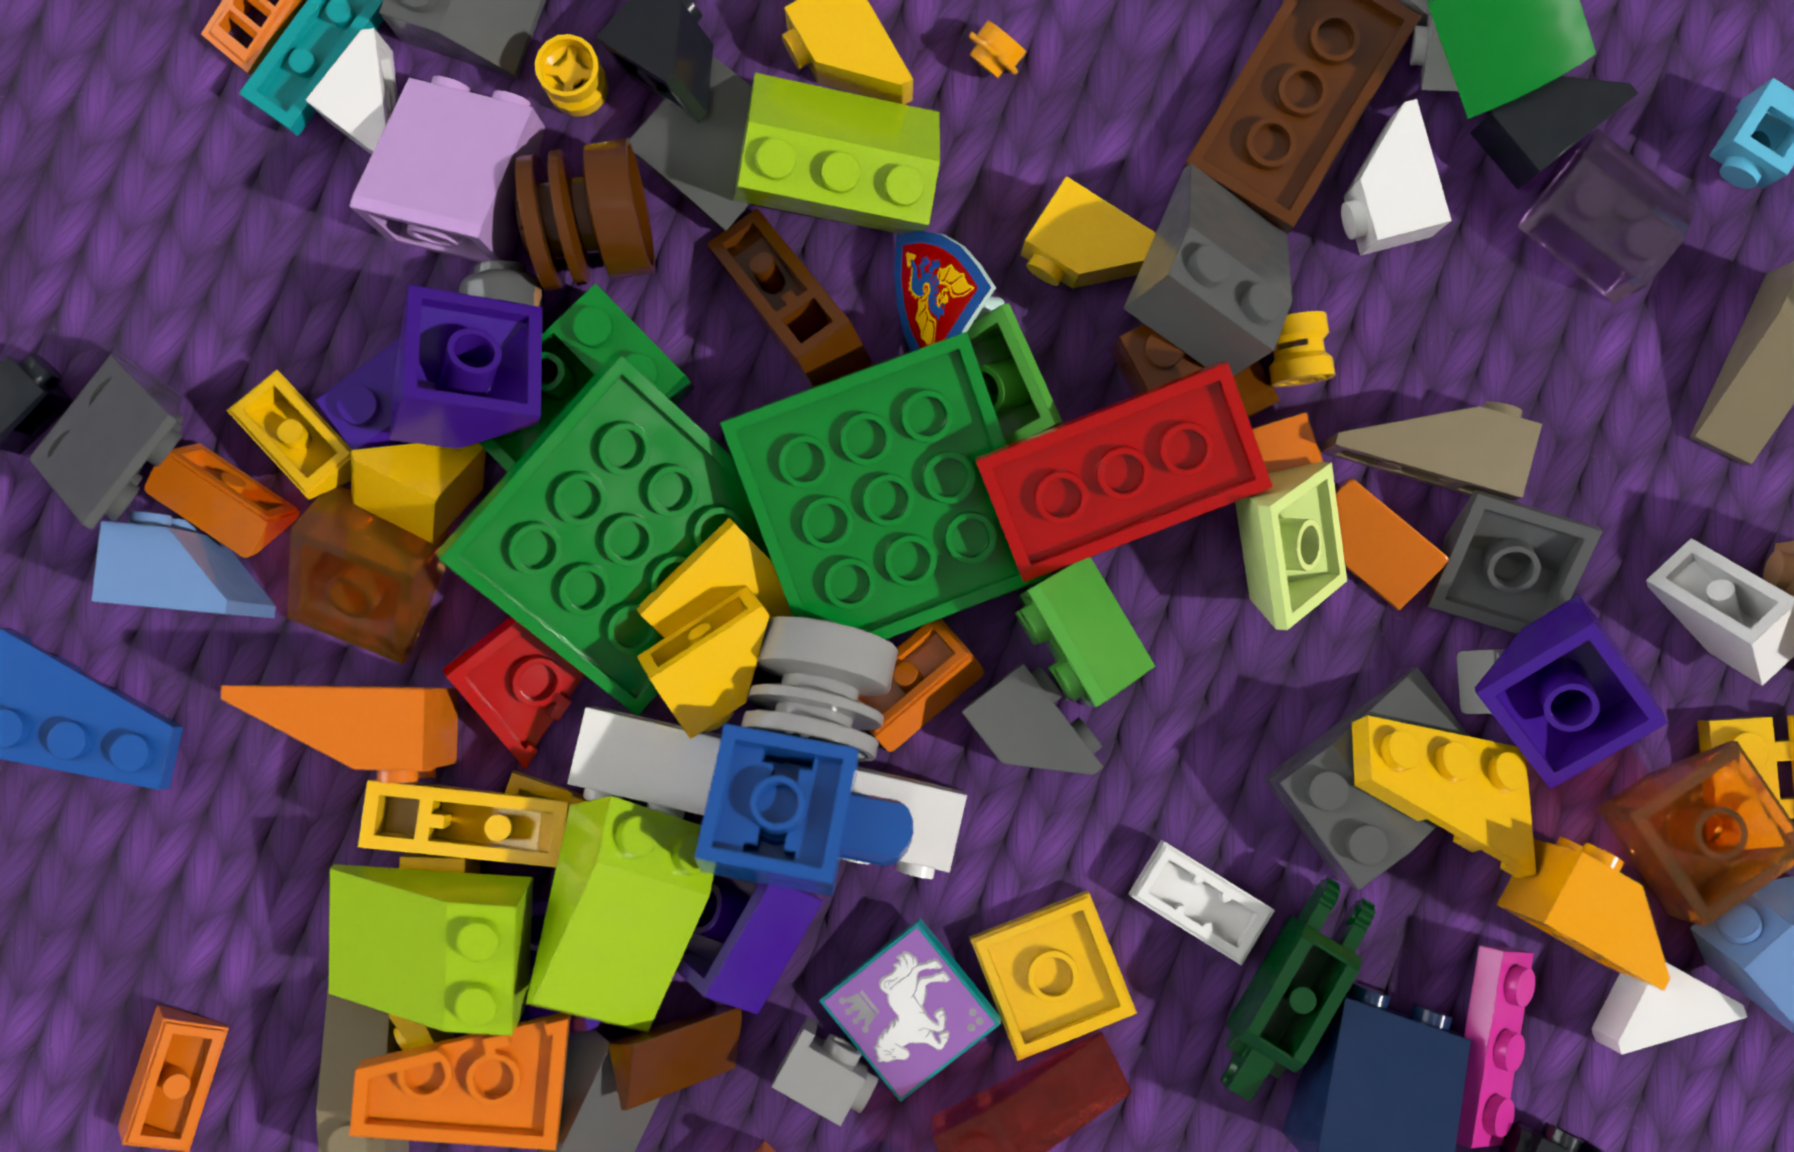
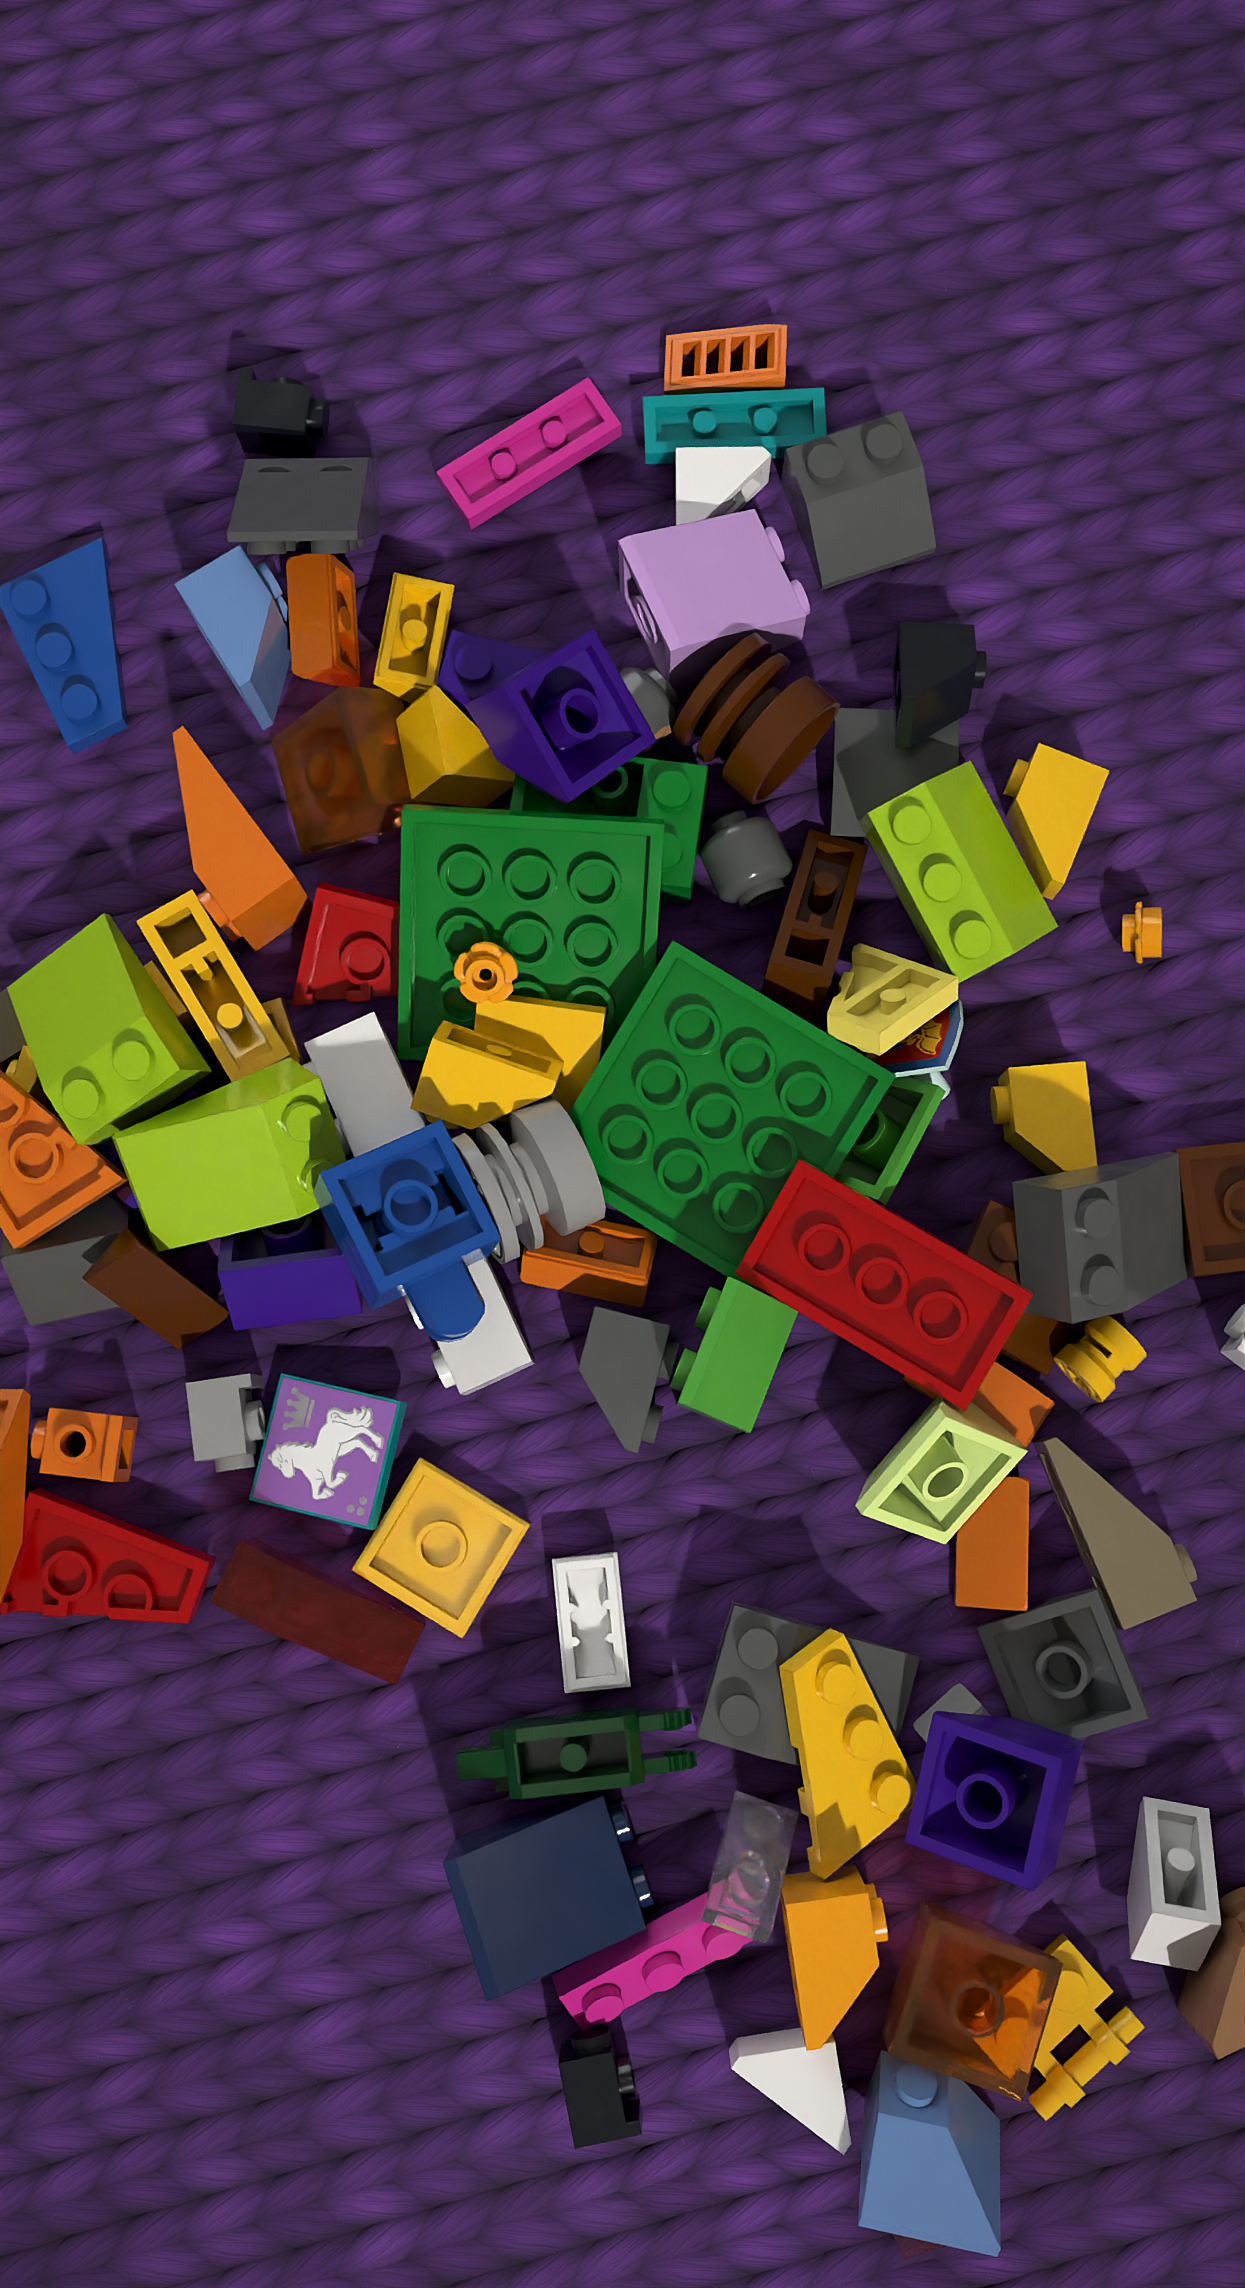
camera: 60 degrees right, 5 degrees down
yellow wheel [535,34,609,117] -> none
none -> dark pink plate [436,377,622,530]
none -> light orange plate [454,942,518,1004]
none -> clear plate [700,1790,799,1944]
none -> dark grey head [701,811,793,909]
none -> light yellow wing [827,943,958,1056]

